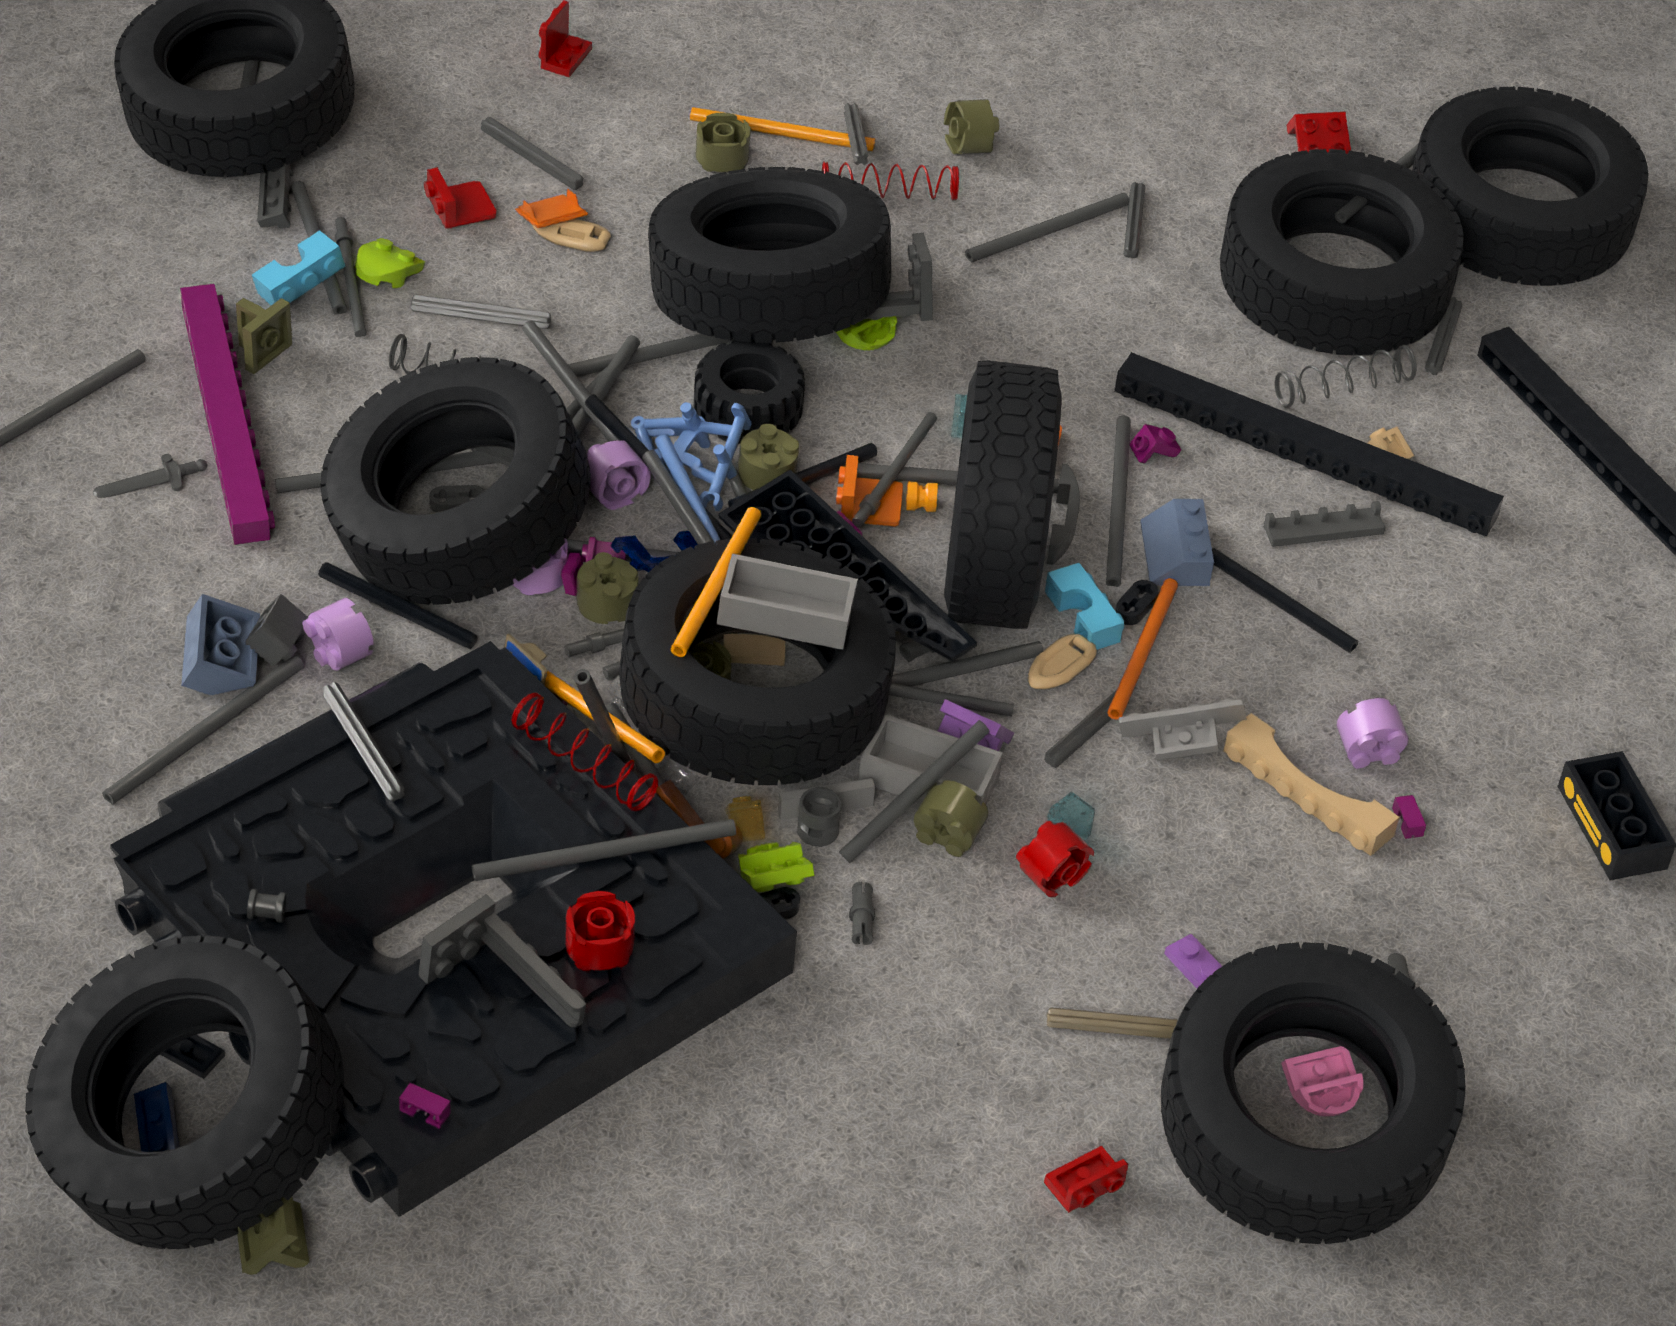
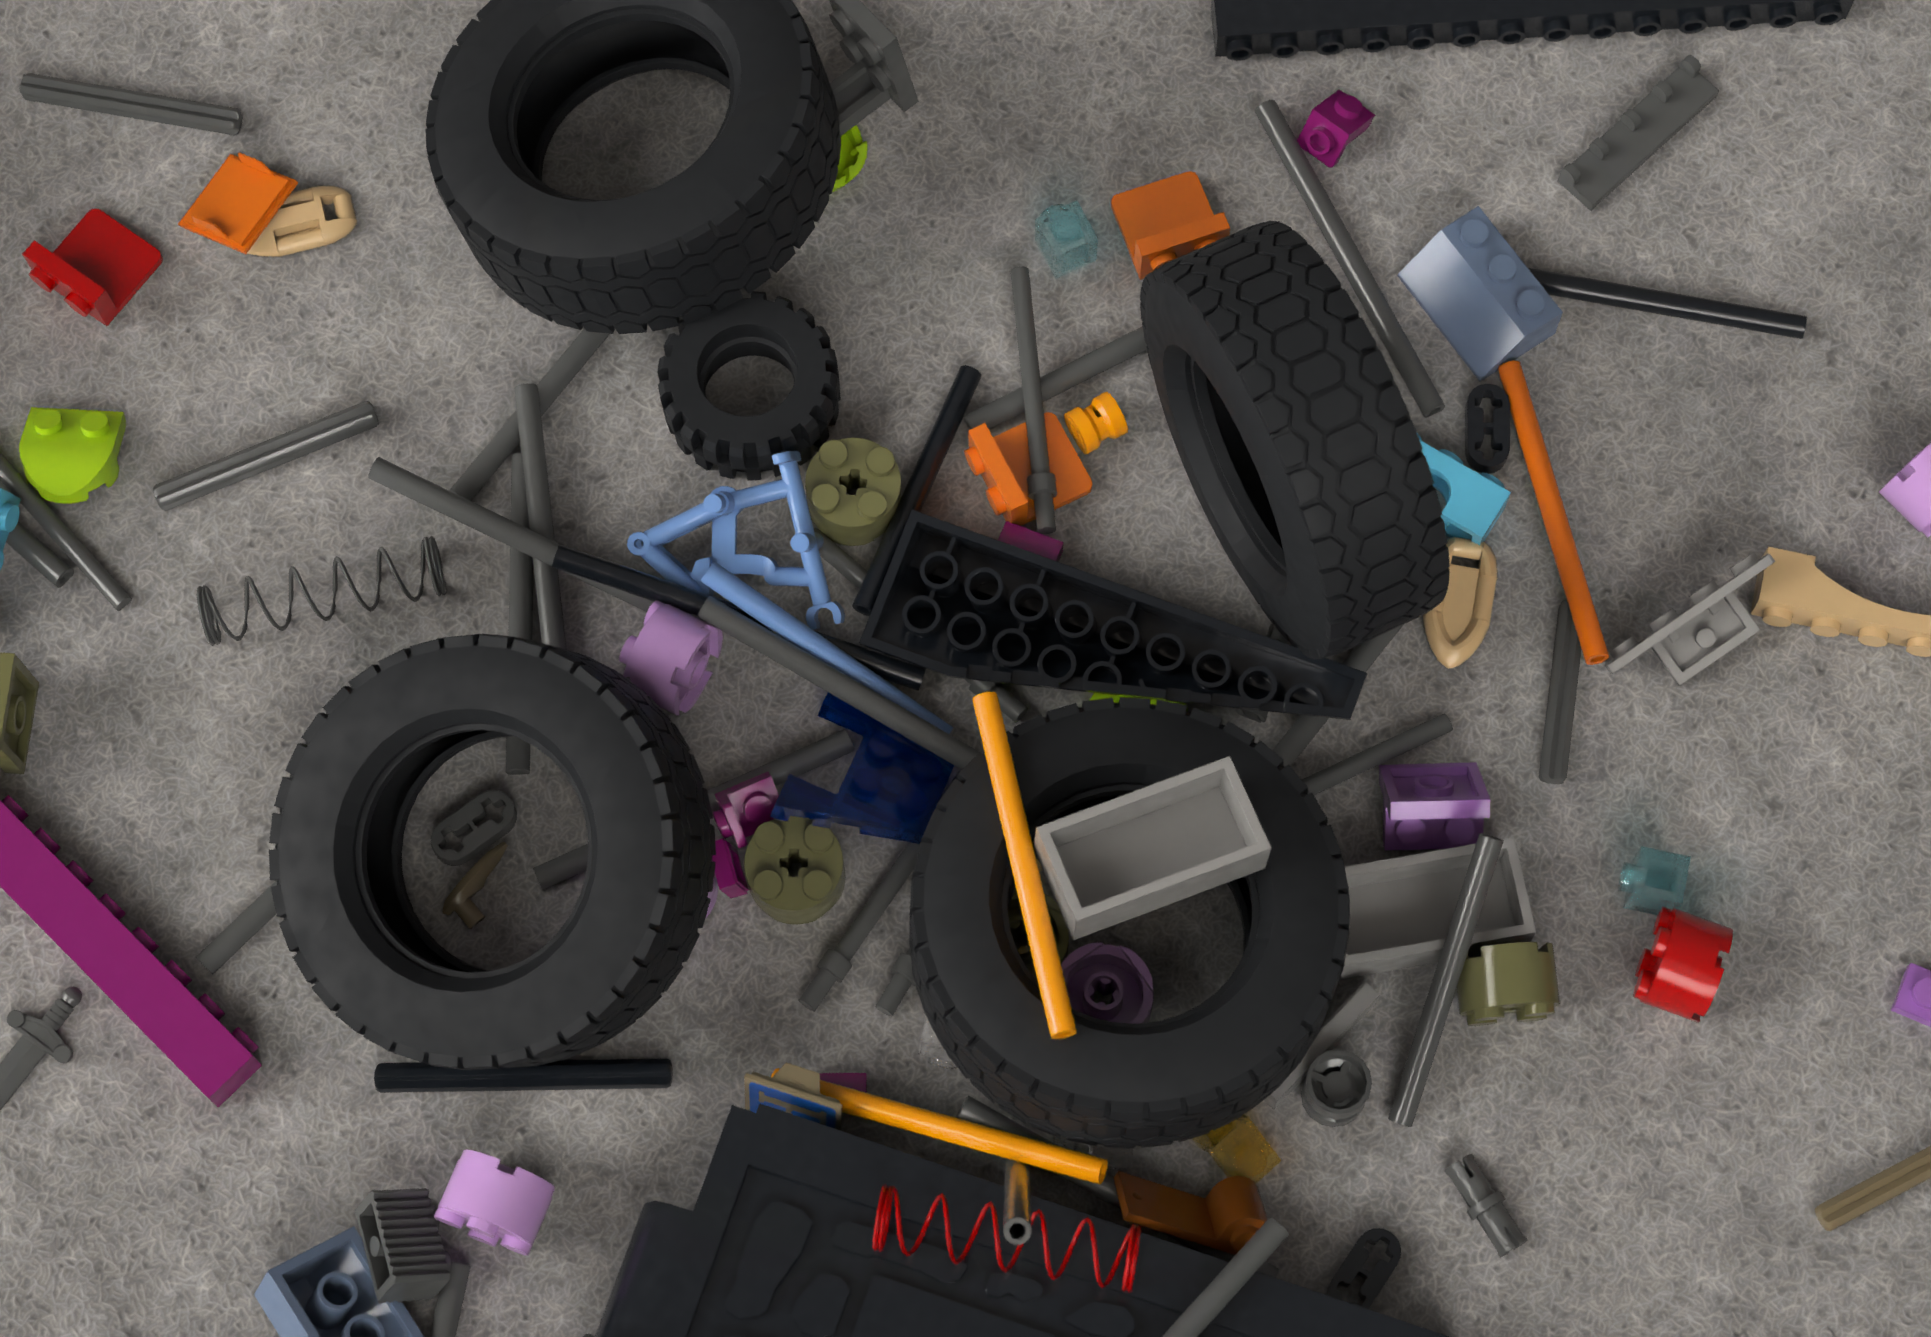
camera: 25 degrees left, 25 degrees up
lime slope [738,842,815,892] -> none

